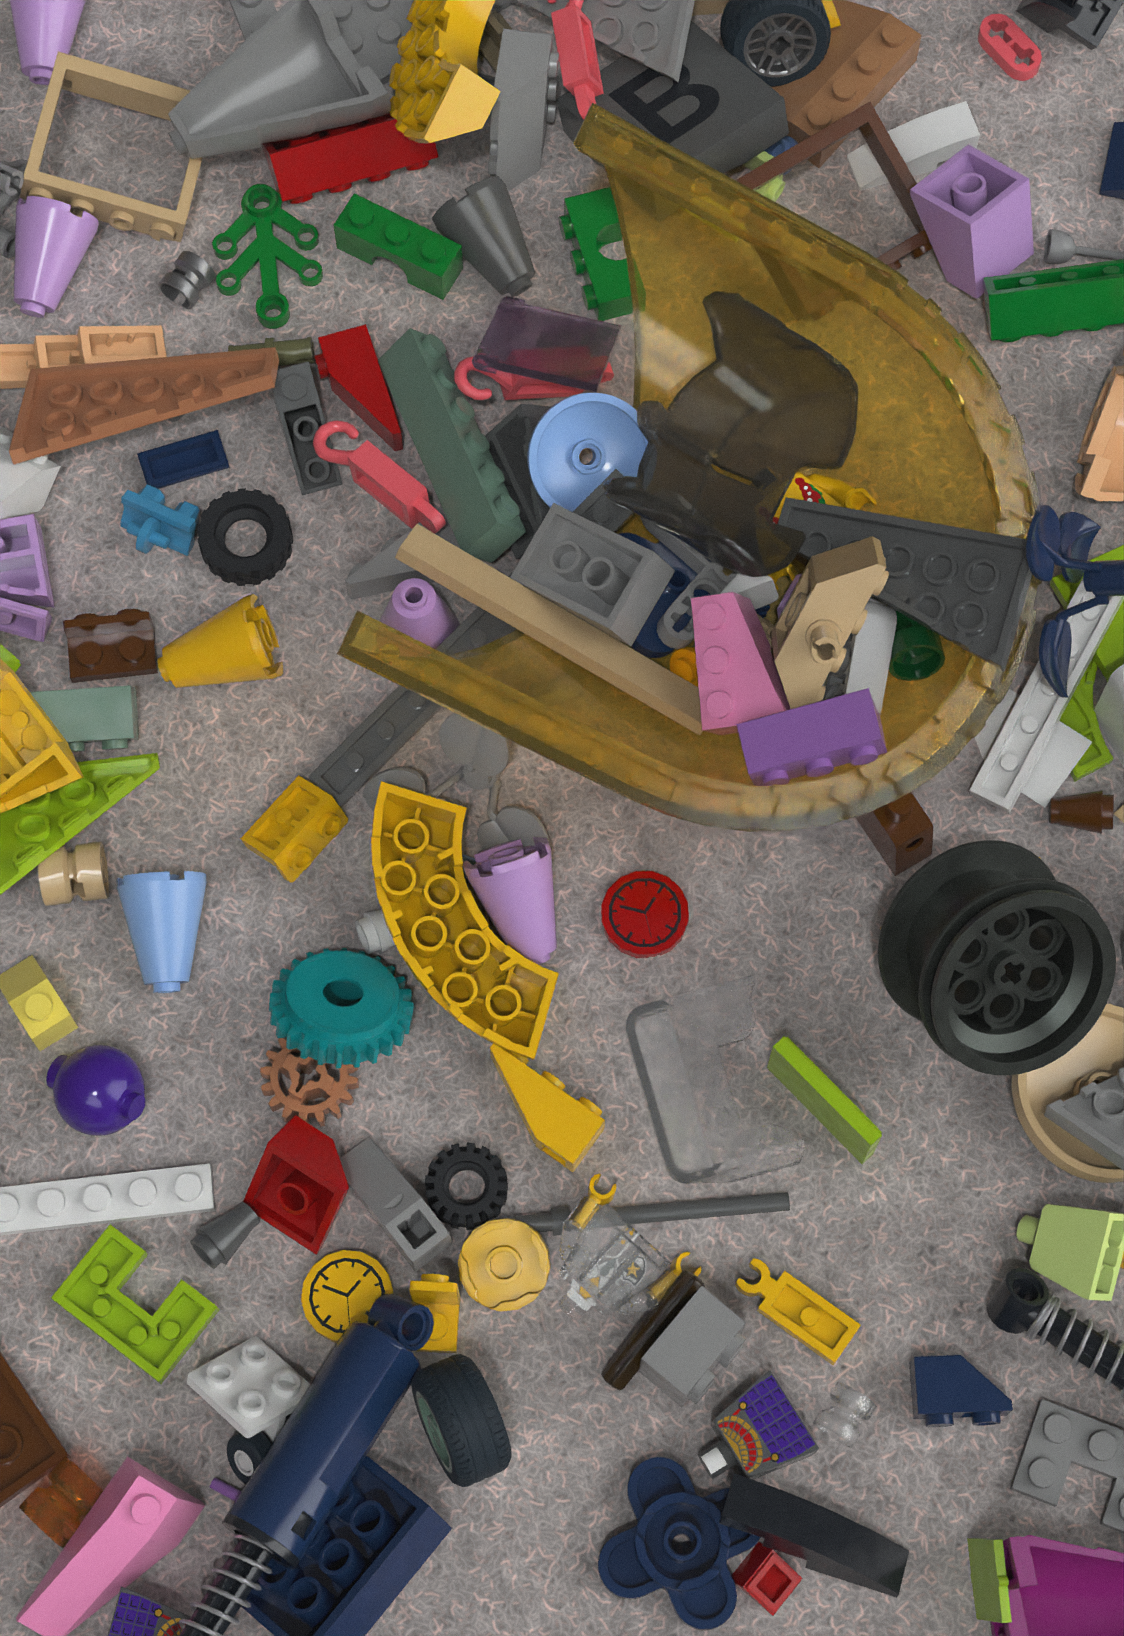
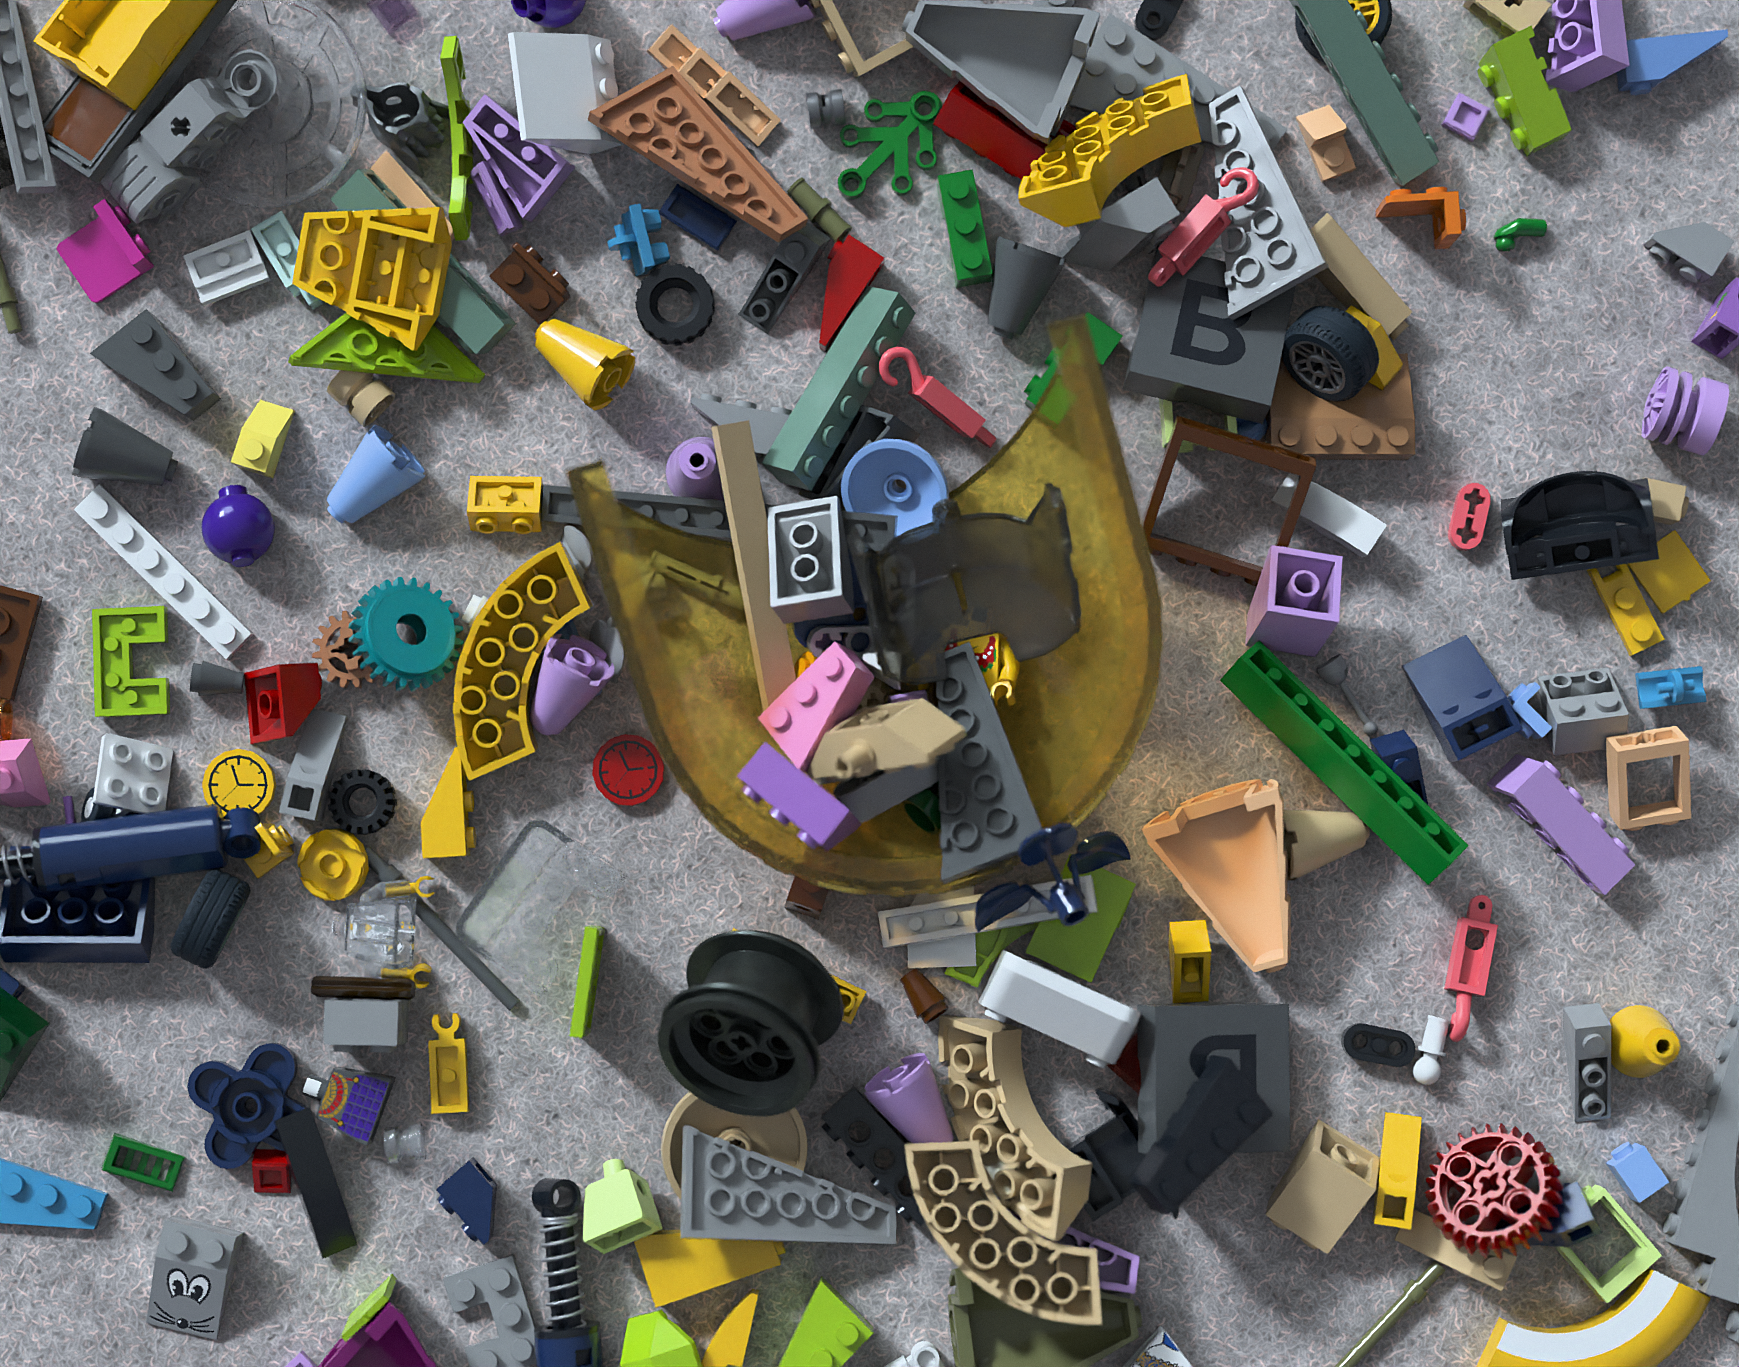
camera: 45 degrees right, 15 degrees up
coral piece [313,420,446,534] -> none
piece [472,296,621,393] -> none

